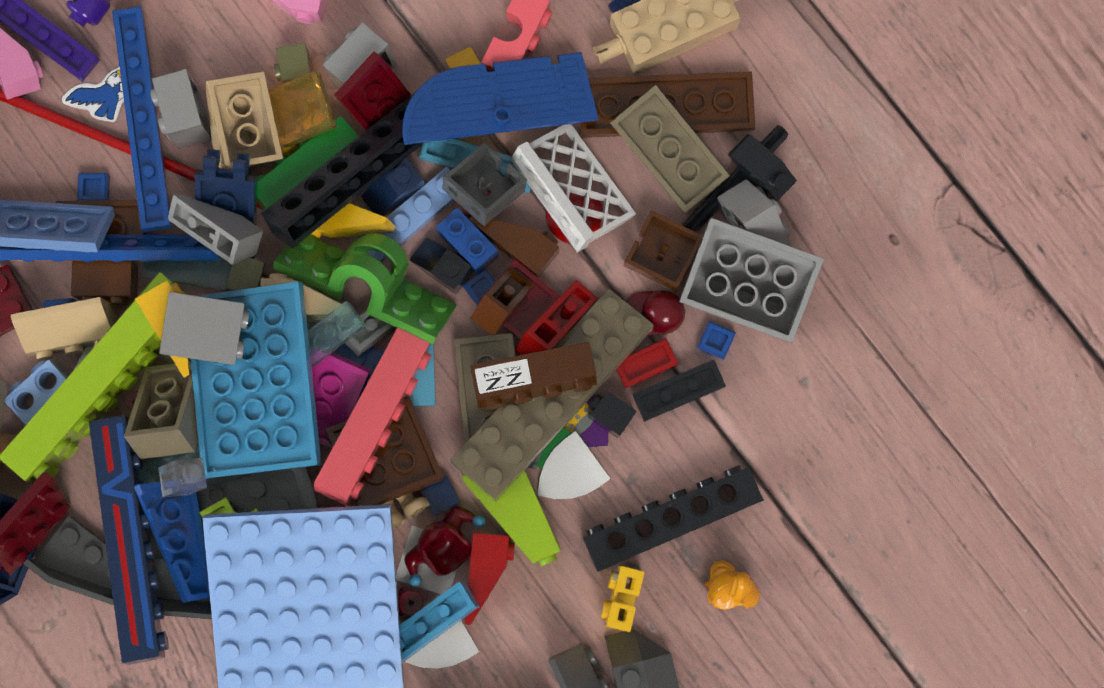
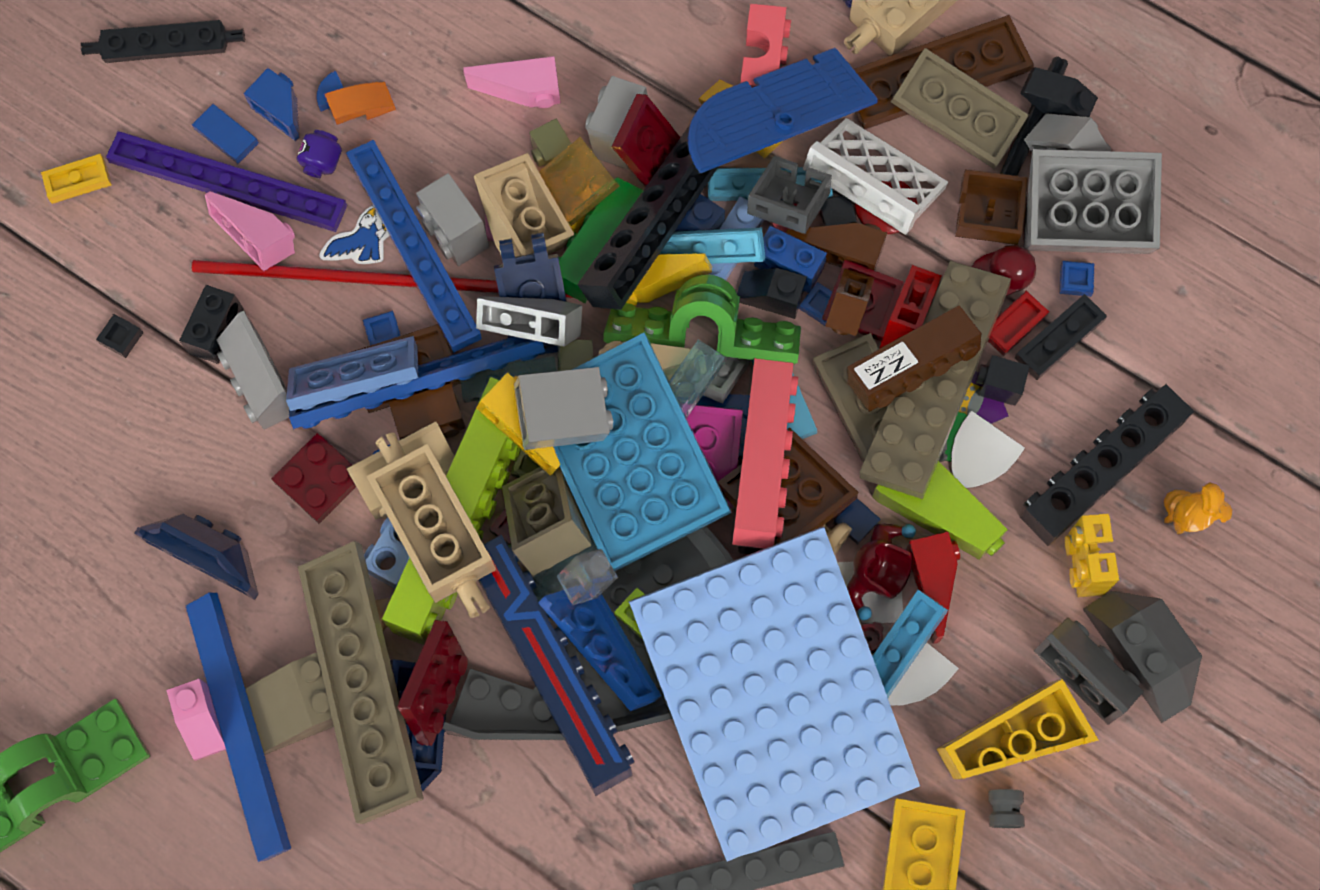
camera: 15 degrees left, 10 degrees down
none -> tan brick [366,433,496,618]
none -> medium azure tile [660,227,766,264]
none -> black tile [820,195,857,226]

